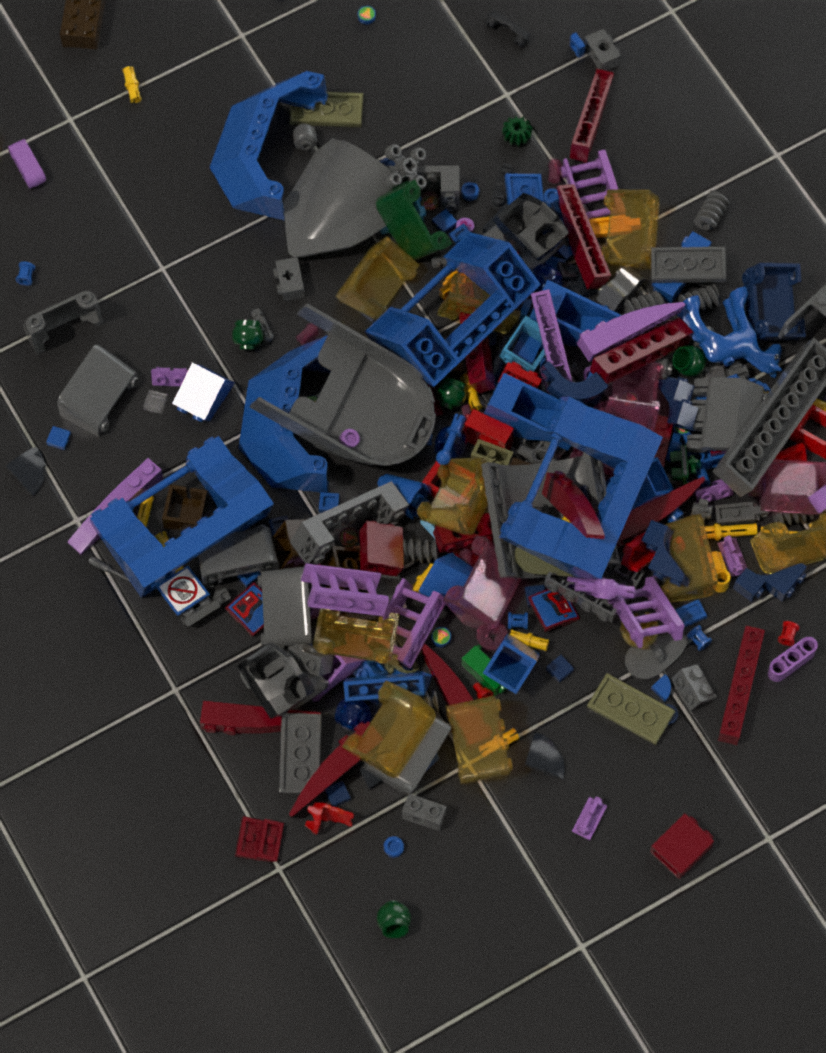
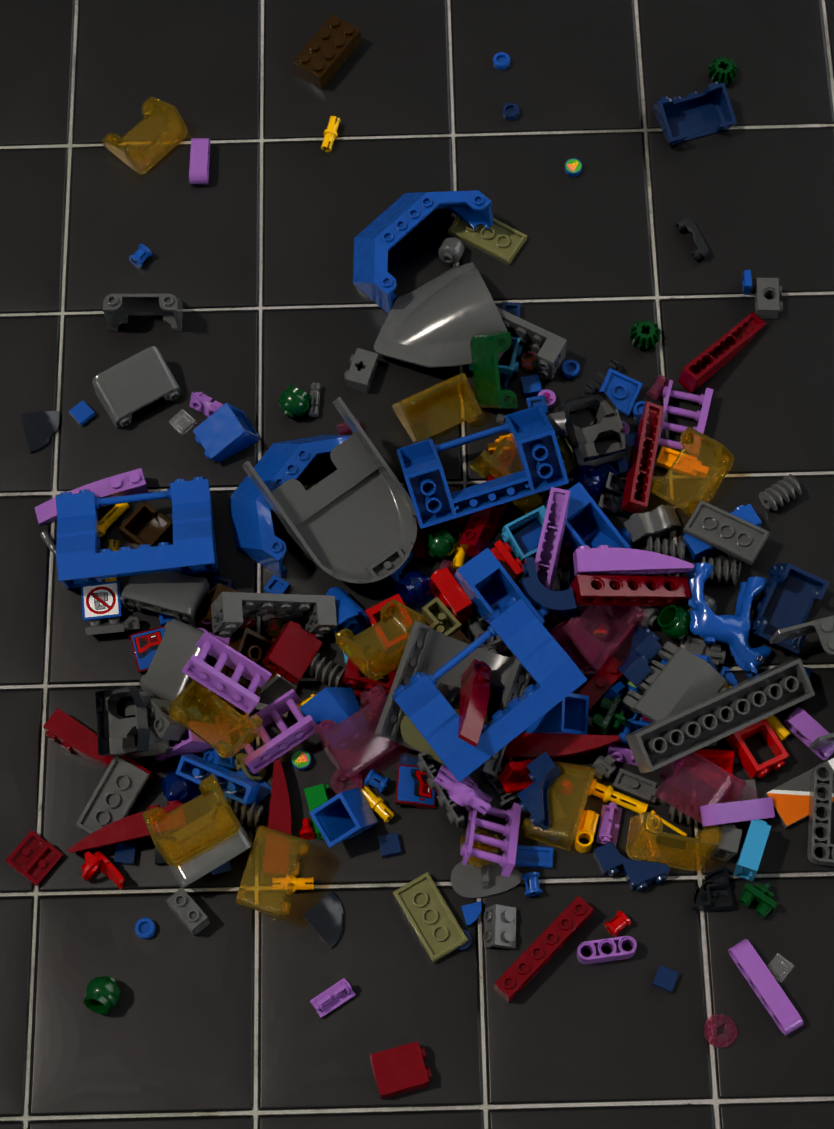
camera: 30 degrees right, 0 degrees up
medium lavender tile [339,429,360,449] -> none
dark grey gear [385,144,427,190] -> none
blue pin [436,414,466,465] -> none
blue tile [665,508,684,526] -> none

